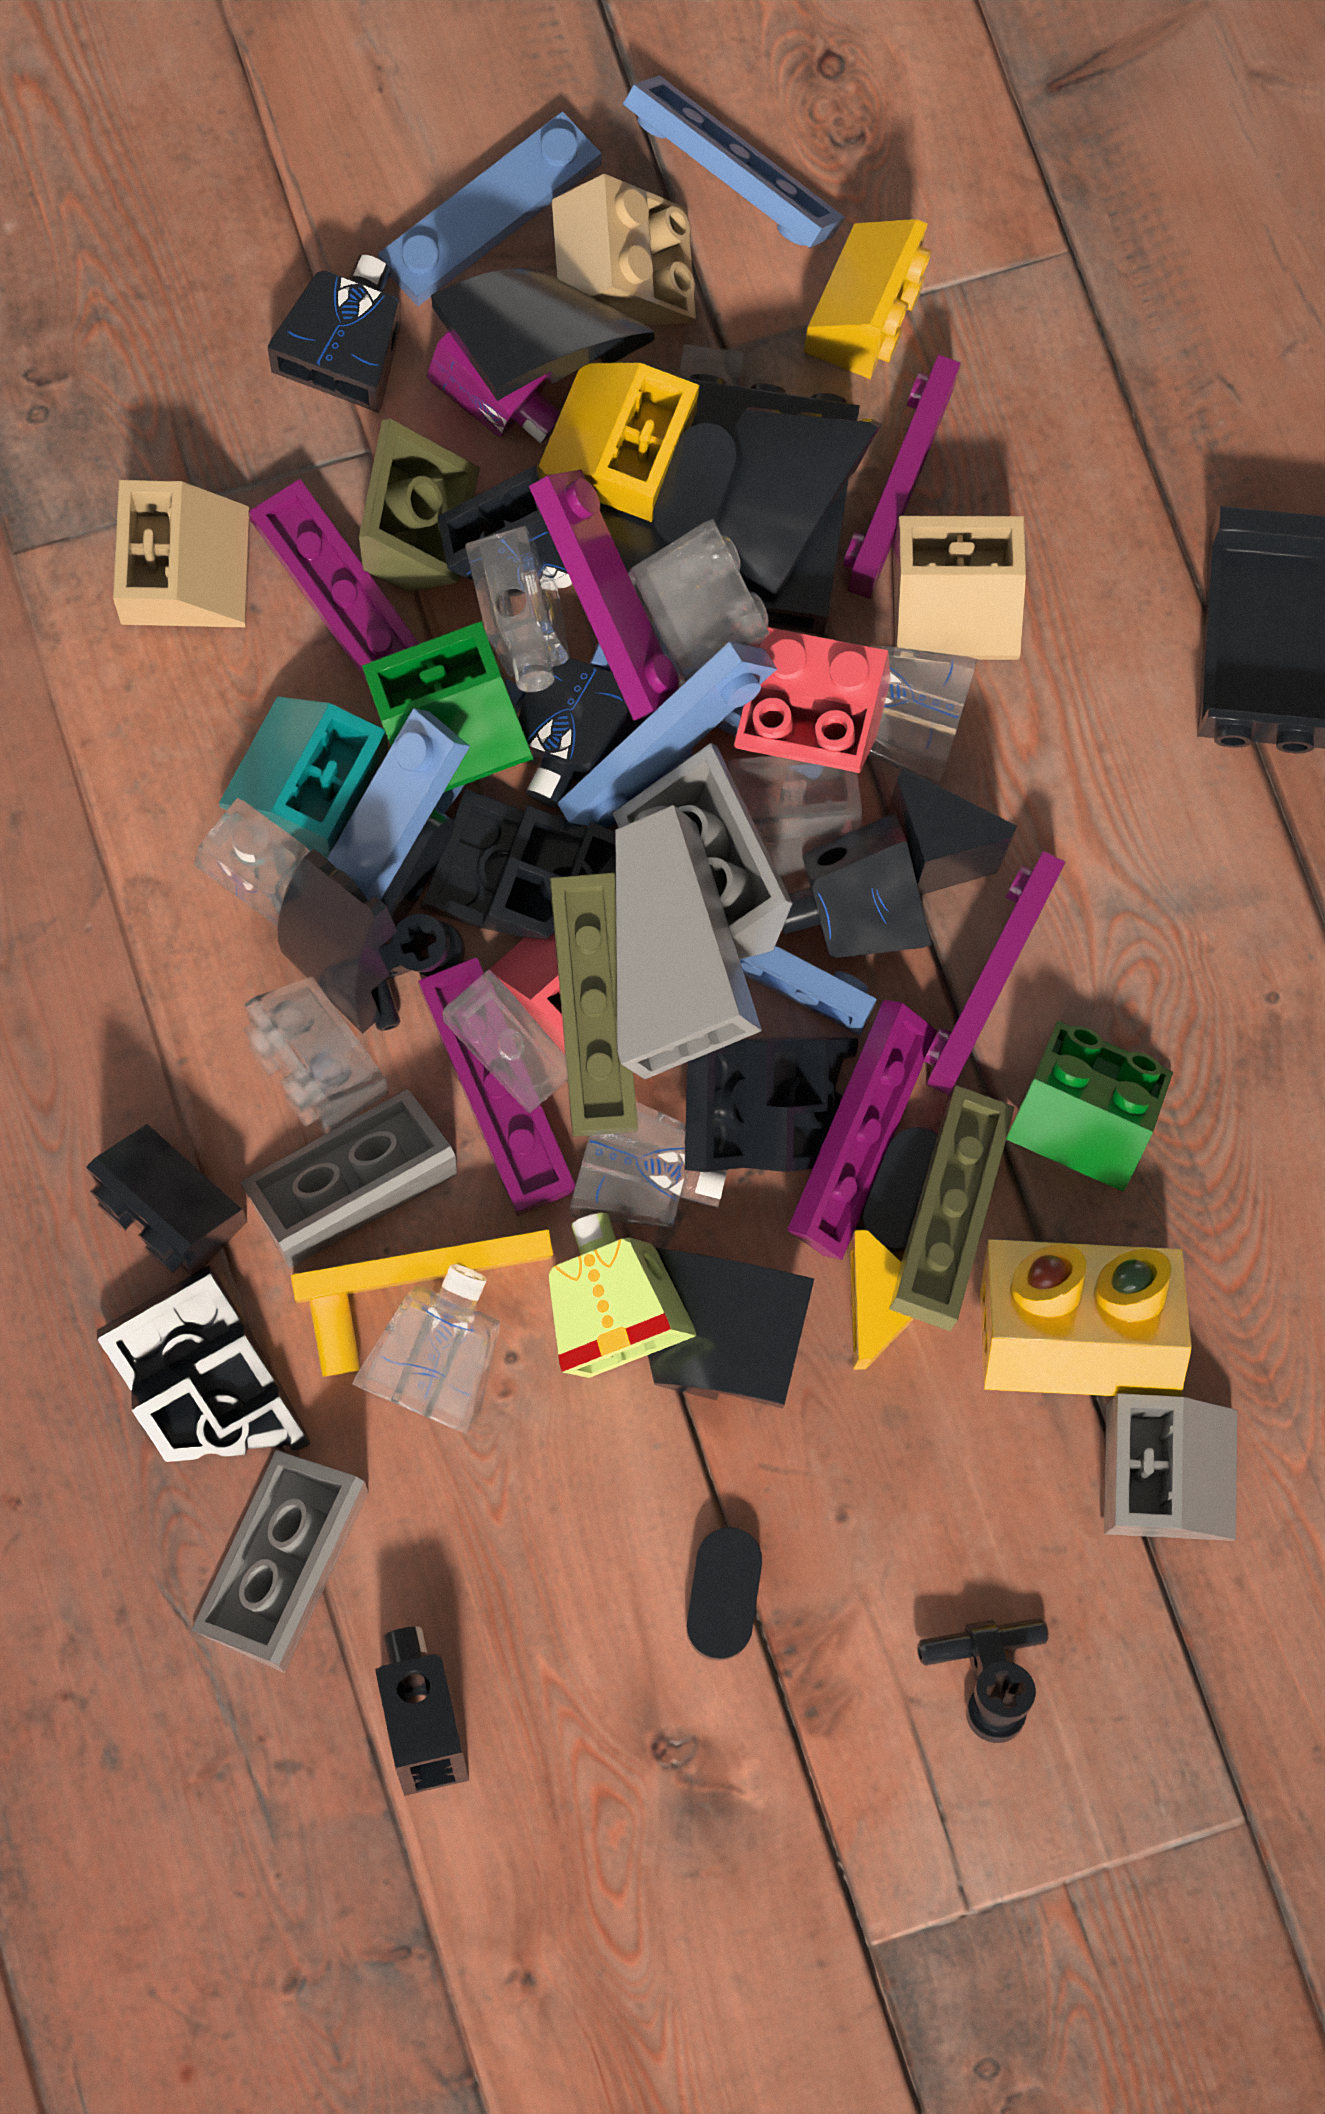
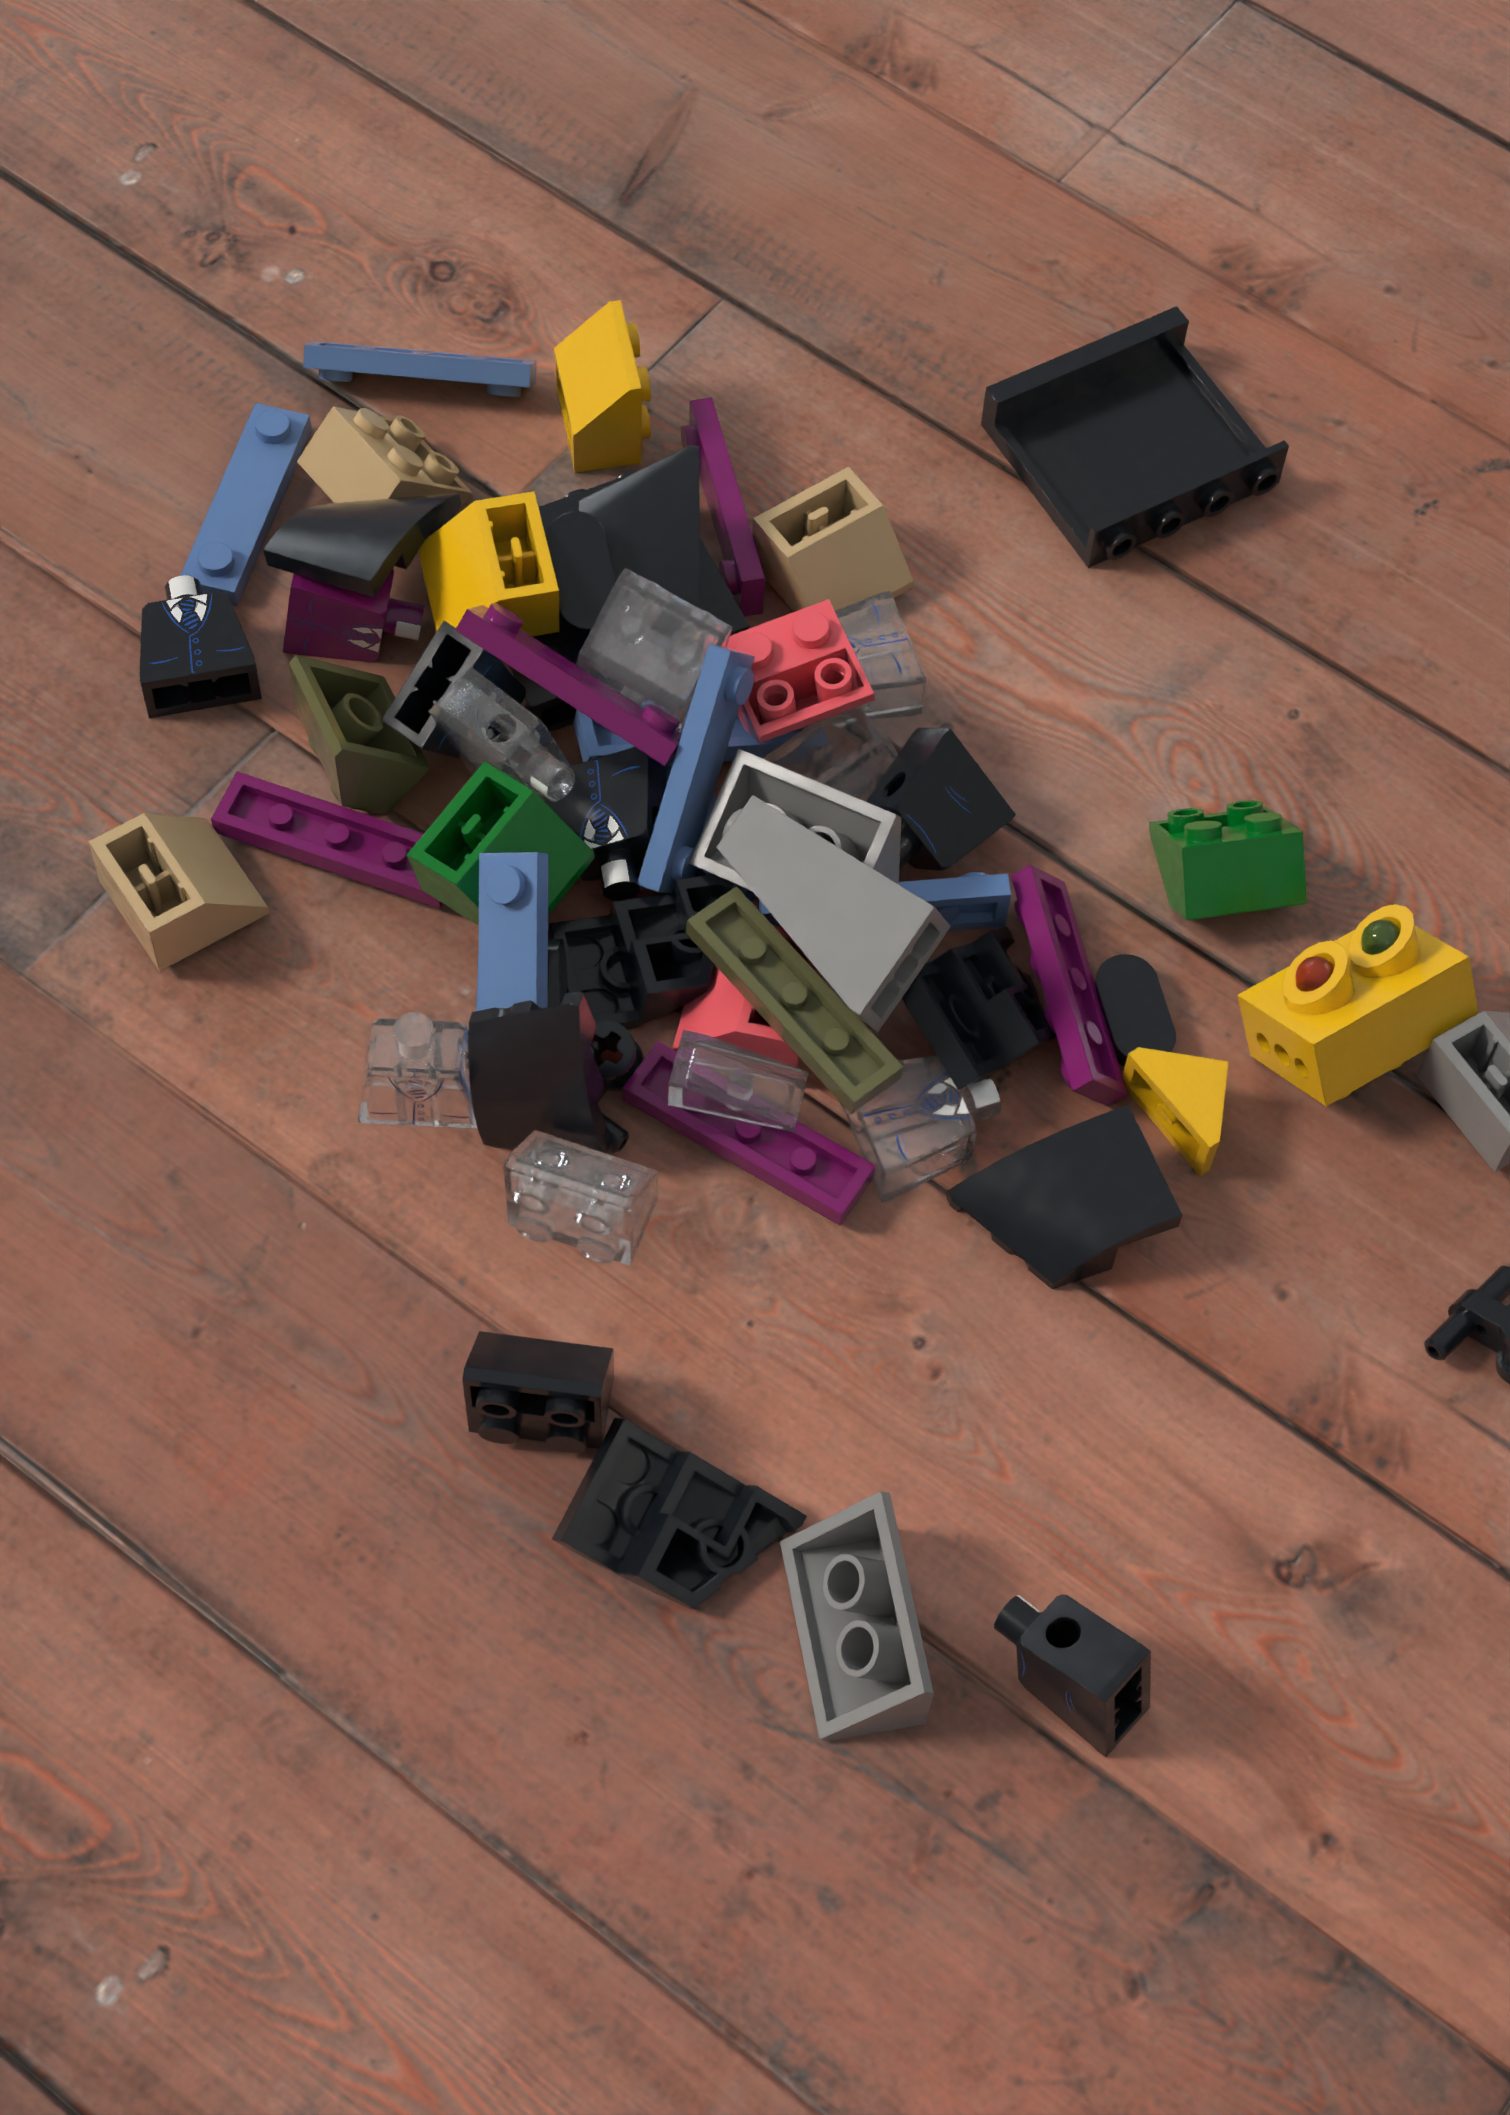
camera: 30 degrees left, 15 degrees down
teal slope [219,696,389,858] -> none
light grey slope [240,1089,457,1269] -> none
yellow piece [291,1230,553,1377] -> none
clear torso [352,1264,500,1434] -> none
yellowish green torso [548,1213,696,1378] -> none
black tile [686,1527,762,1661] -> none
black slope [886,768,1017,895] -> none
olive plate [889,1085,1015,1331] -> none
magenta plate [924,851,1065,1095] -> none

